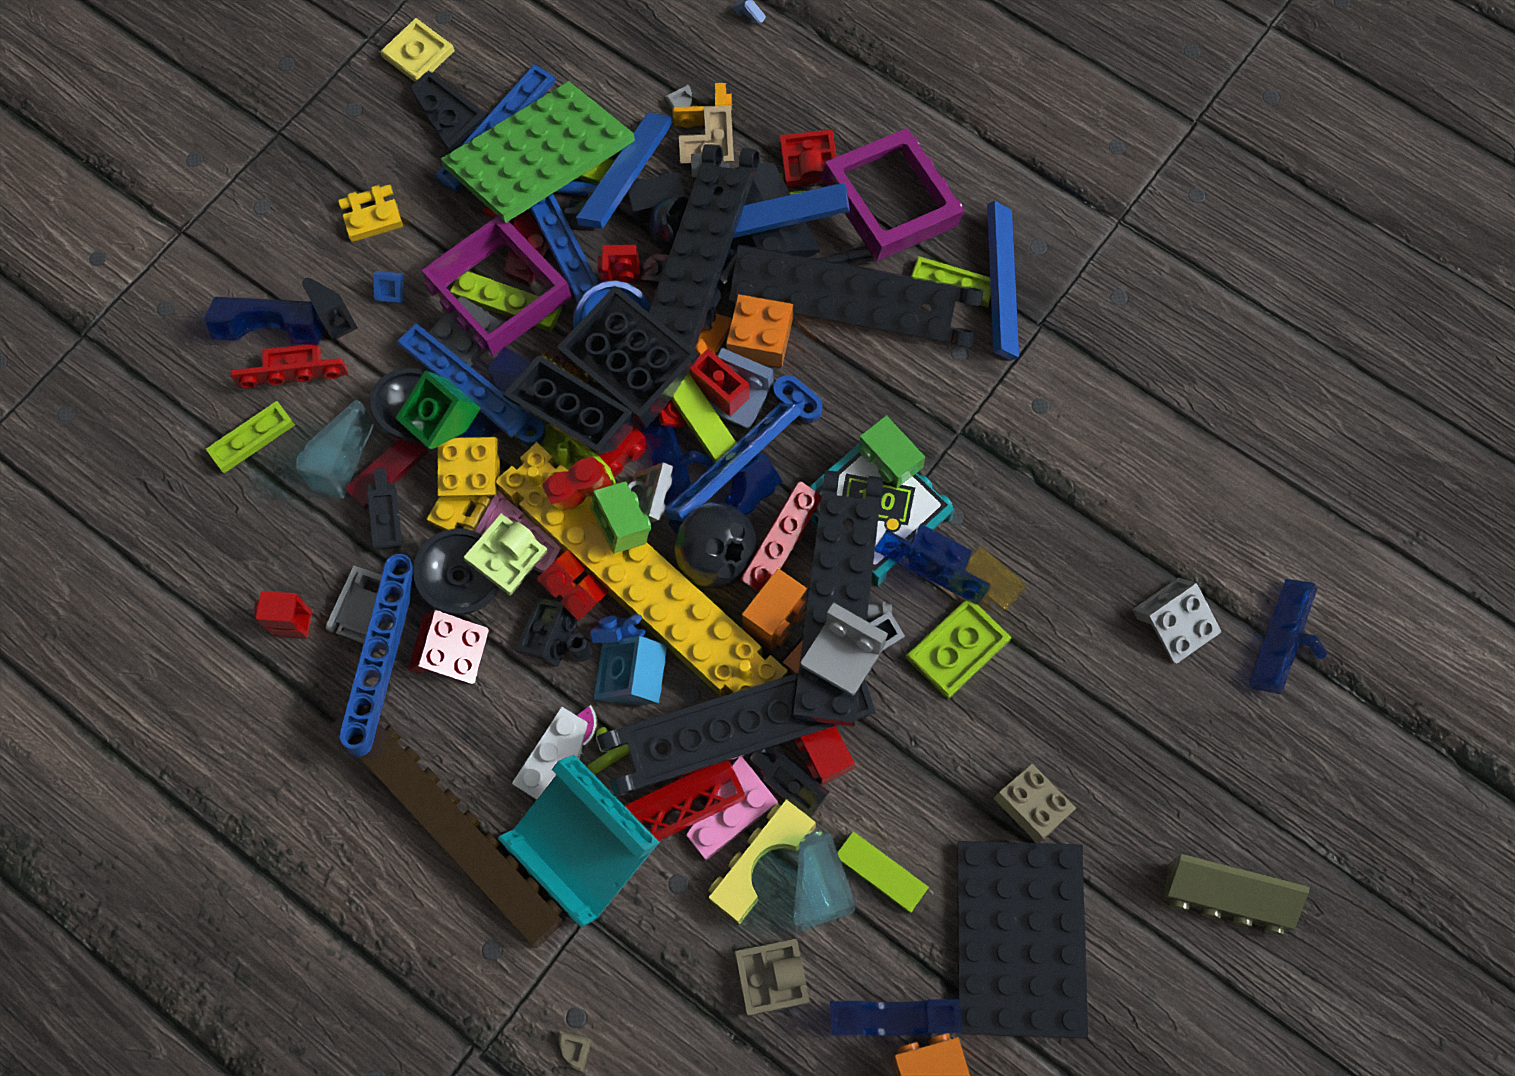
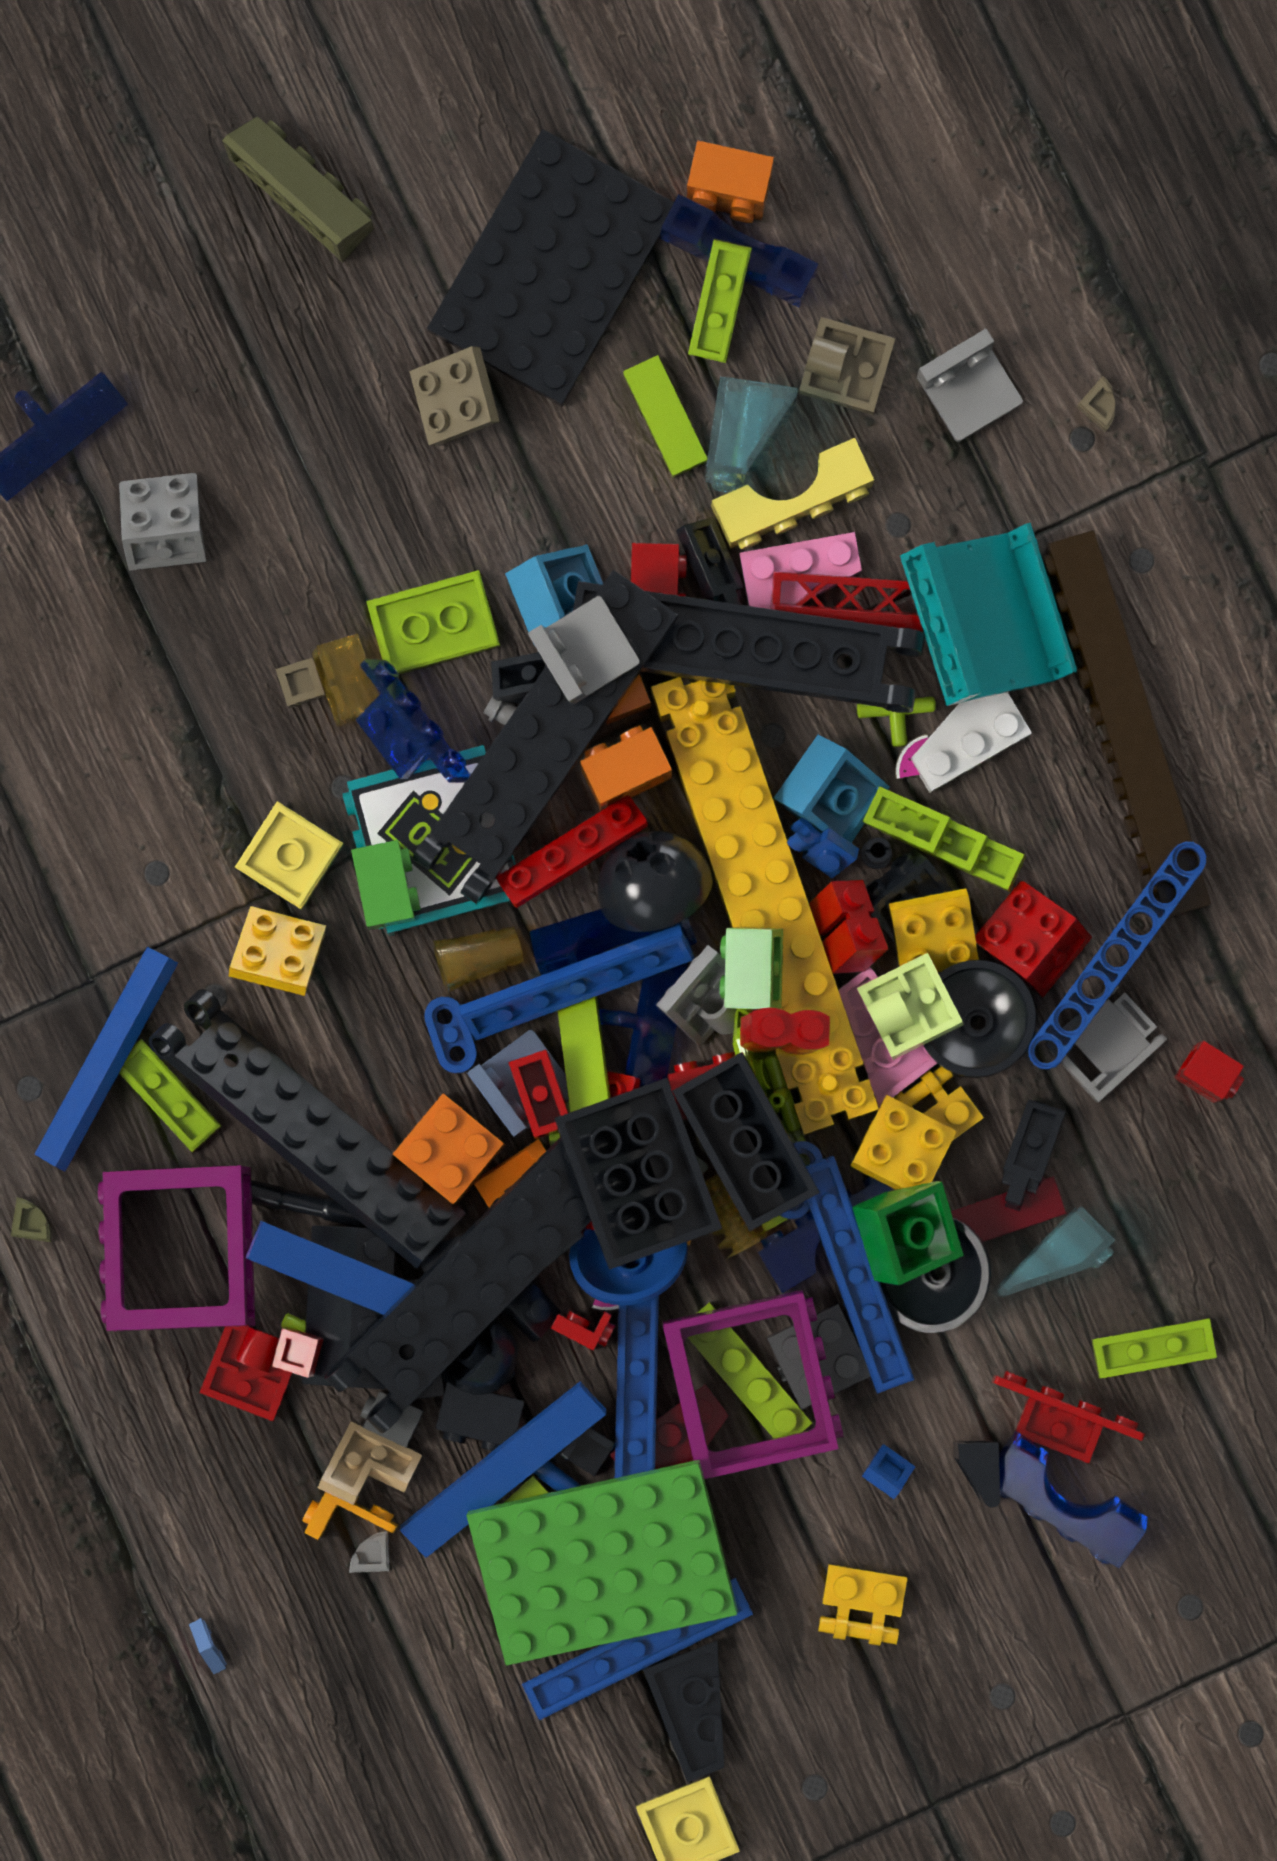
camera: 155 degrees left, 15 degrees up
none -> olive tile [11,1197,52,1242]
none -> yellow plate [229,906,326,996]
none -> light yellow plate [235,801,344,910]
none -> plate [272,1327,324,1378]
none -> dark tan tile [276,657,326,708]
none -> clear yellow plant [432,926,524,993]
none -> dark azure slope [505,544,603,646]
none -> lime tile [688,239,752,363]
none -> lime slope [863,786,1026,892]
none -> yellow plate [889,888,978,972]
none -> light grey bracket [917,329,1023,442]

